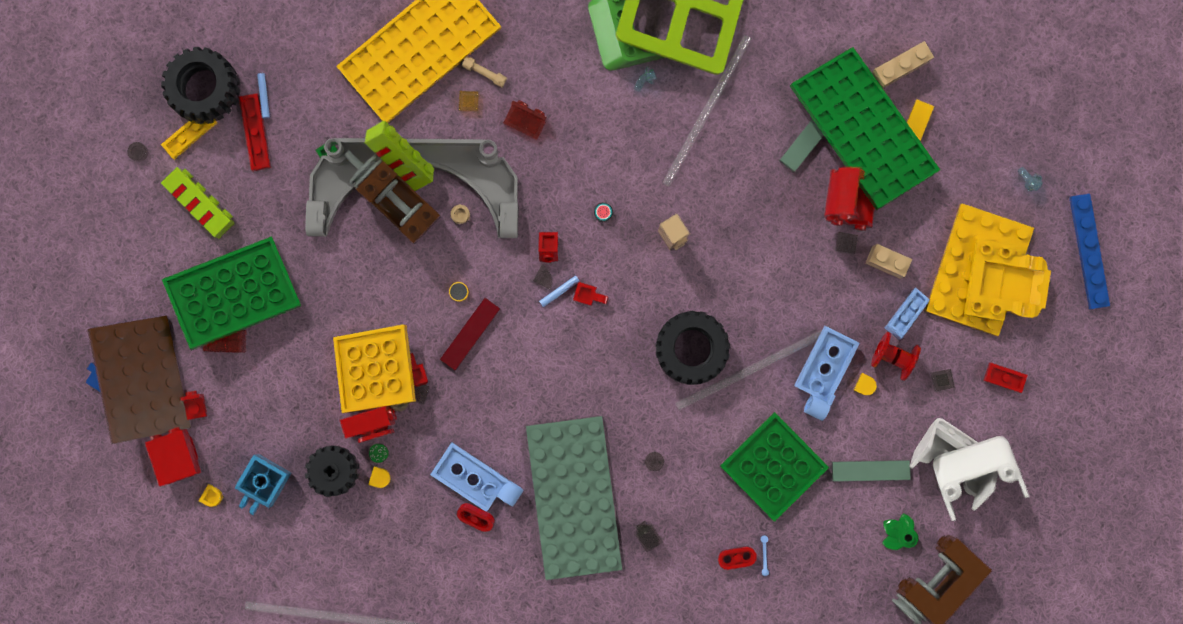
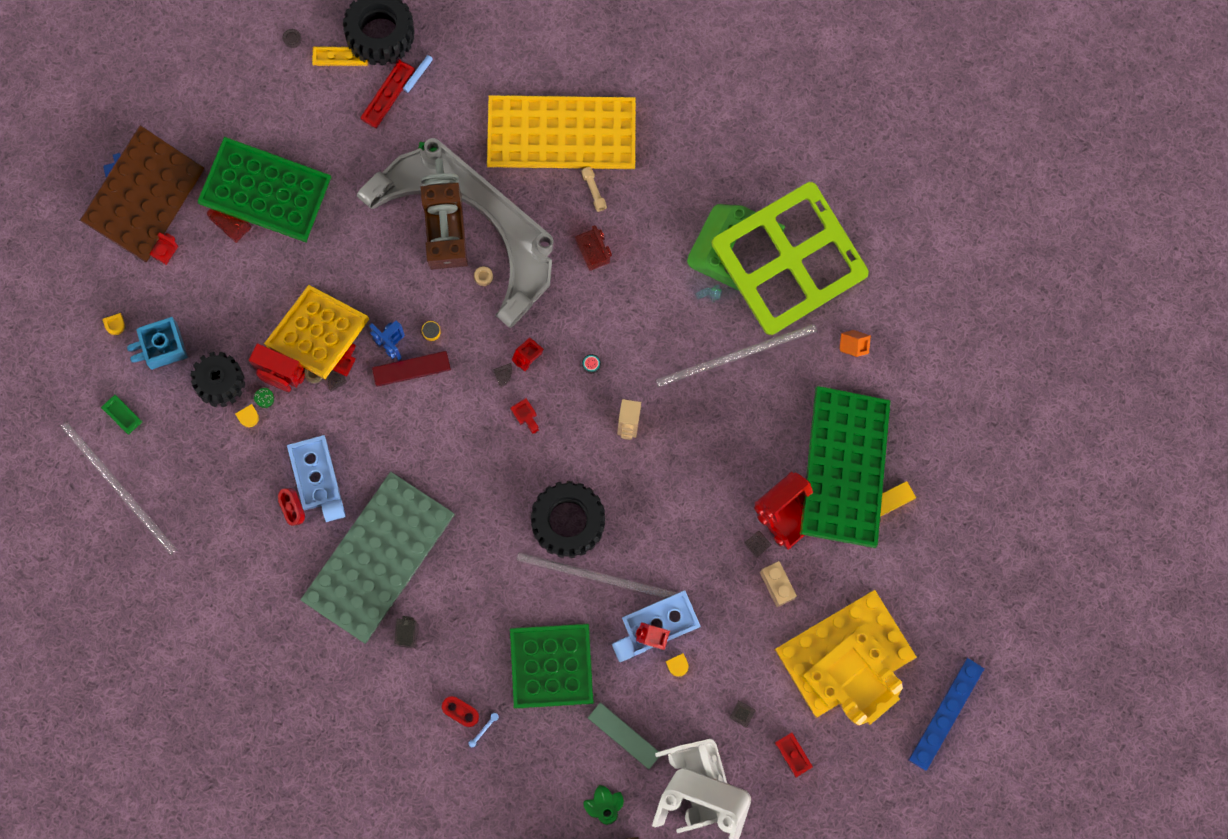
camera: 35 degrees right, 10 degrees down
red brick [145,427,202,487] -> none
lime brick [161,167,235,239] -> none
lime brick [365,120,434,191] -> none
clear yellow tile [459,91,479,112] -> none
light blue piece [539,275,580,307] -> none
clear smoke tile [645,452,664,471] -> none
sand green tile [779,119,823,172] -> none
red hose [871,332,921,381] -> none
tan brick [872,41,934,88] -> none
light blue tile [885,288,930,340] -> none
clear light blue plate [1018,167,1043,192] -> none
none -> green tile [101,395,142,435]
none -> blue bracket [369,320,405,361]
none -> red bracket [636,622,670,650]
none -> orange panel [840,330,871,357]

